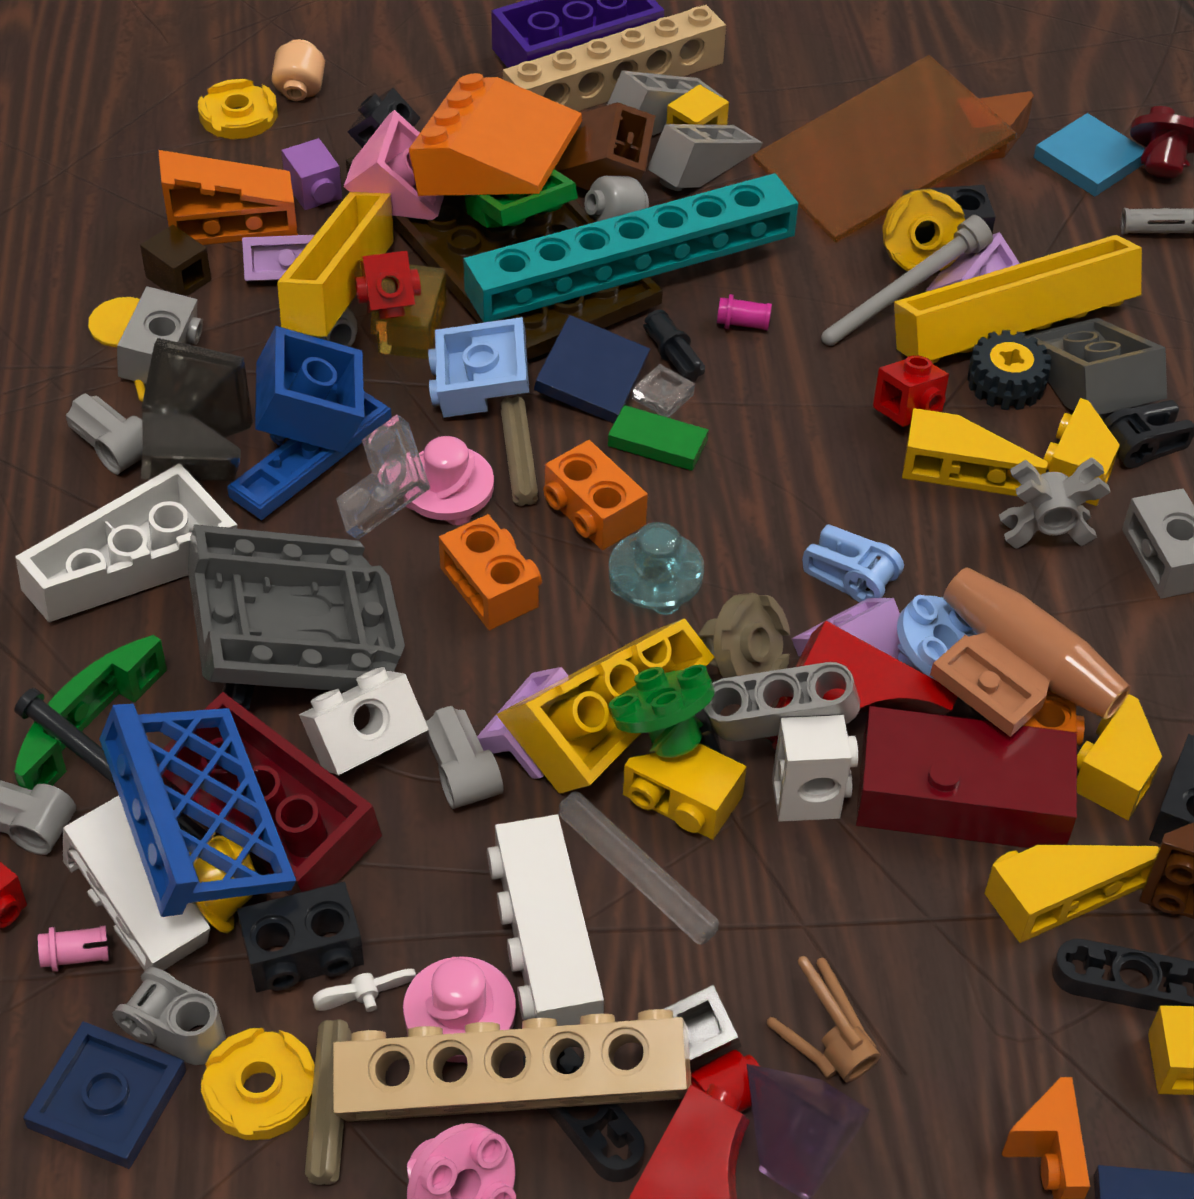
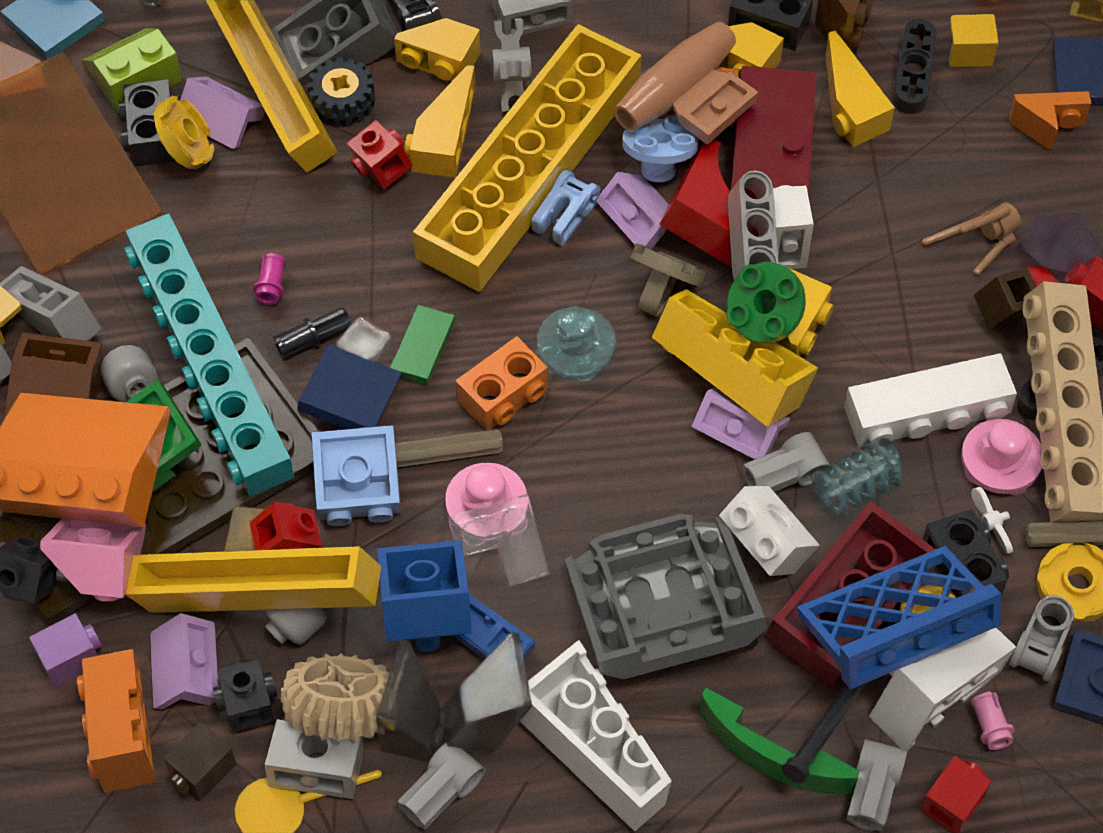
camera: 90 degrees left, 10 degrees up
orange brick [439,514,542,631] -> none
clear axle [559,792,719,945] -> none
light grey piece [821,215,993,346] -> none
none -> lime slope [82,28,182,113]
none -> black brick [212,659,278,733]
none -> tan gear [281,653,399,742]
none -> yellow brick [413,24,641,292]
none -> clear light blue piece [811,437,903,515]

